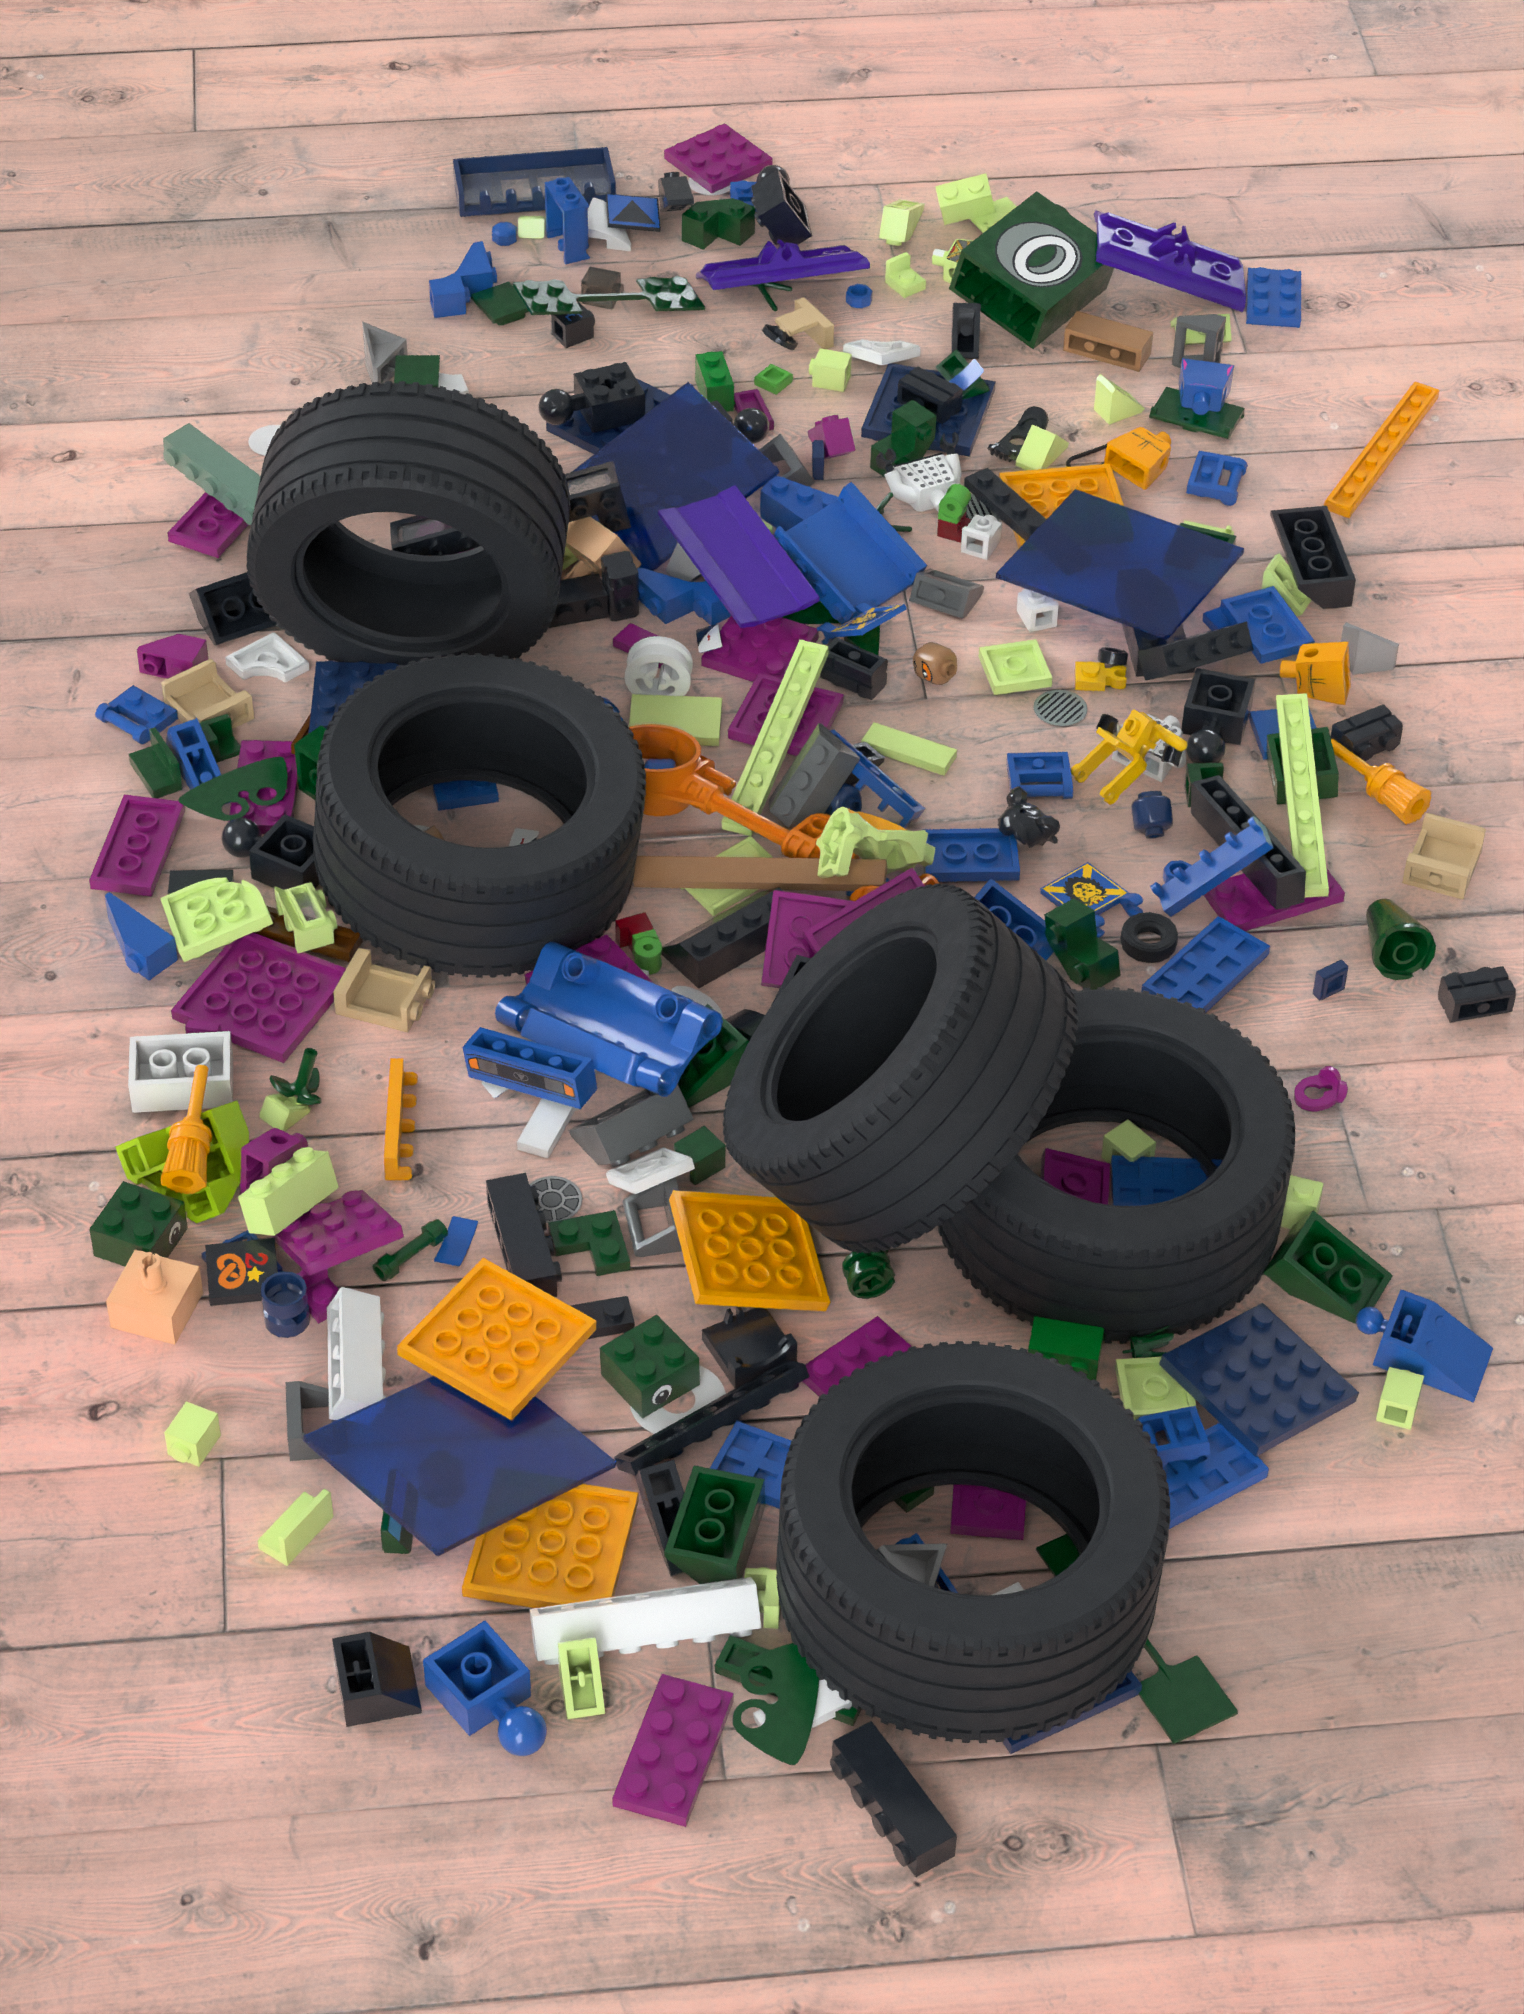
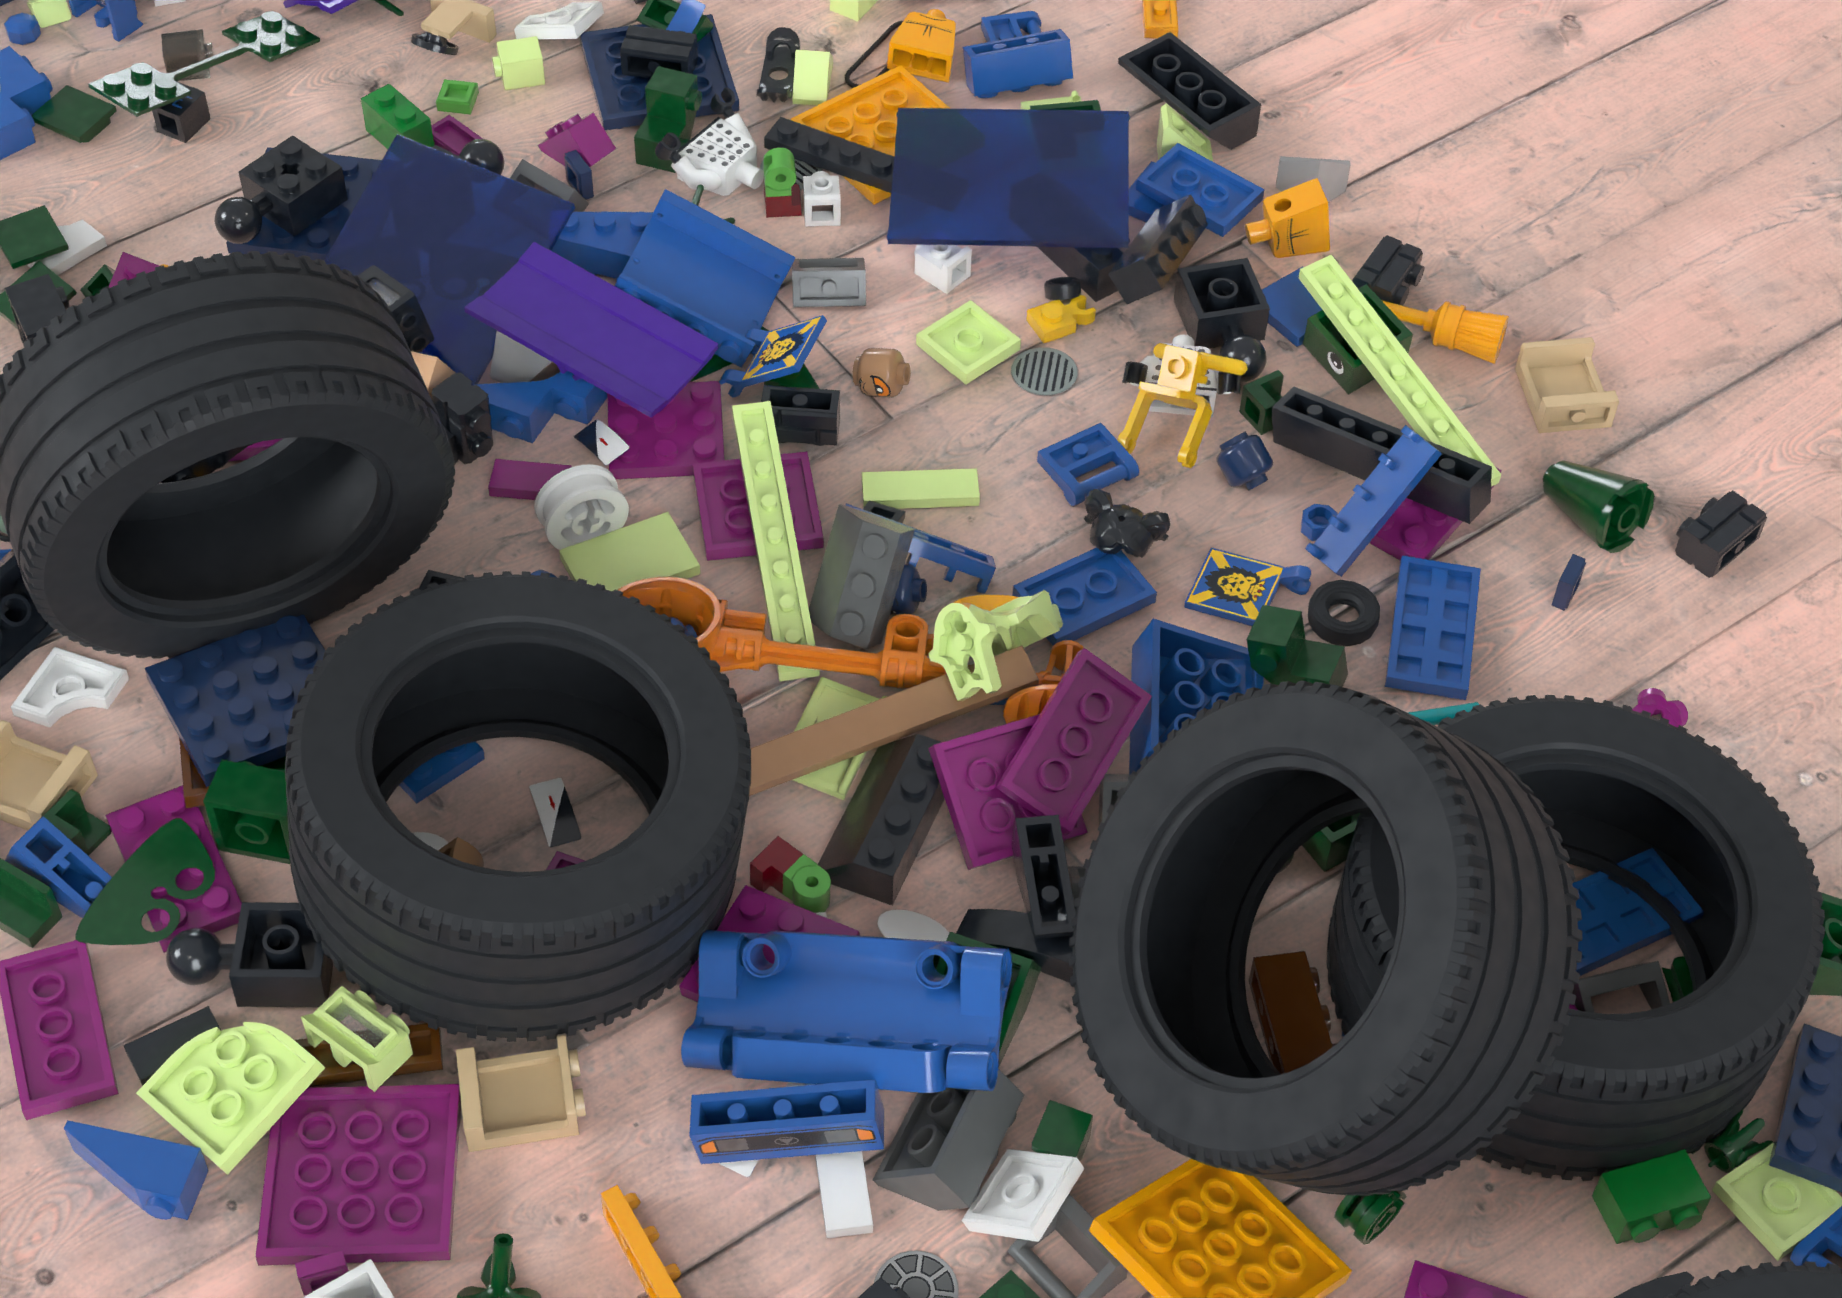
camera: 30 degrees left, 5 degrees up
none -> blue brick [963,29,1073,98]

